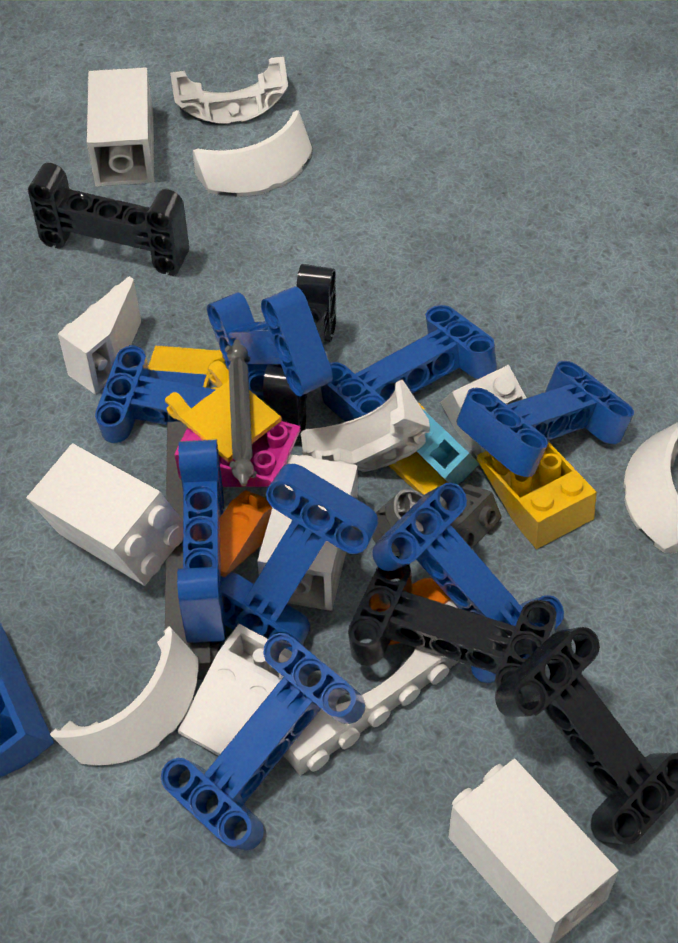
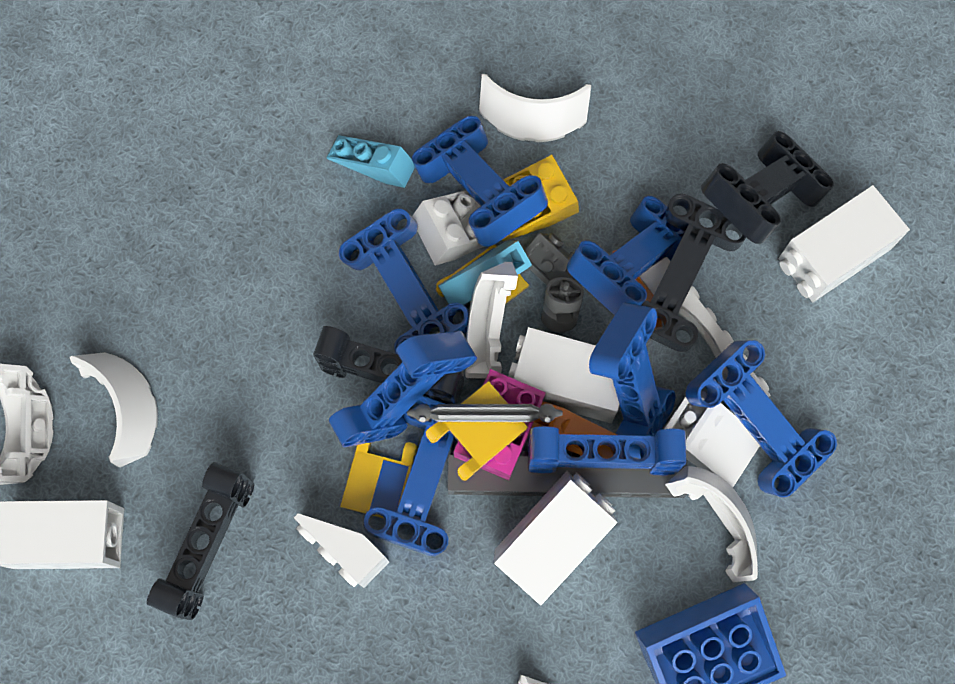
camera: 85 degrees left, 20 degrees up
none -> medium azure slope [327,135,415,188]

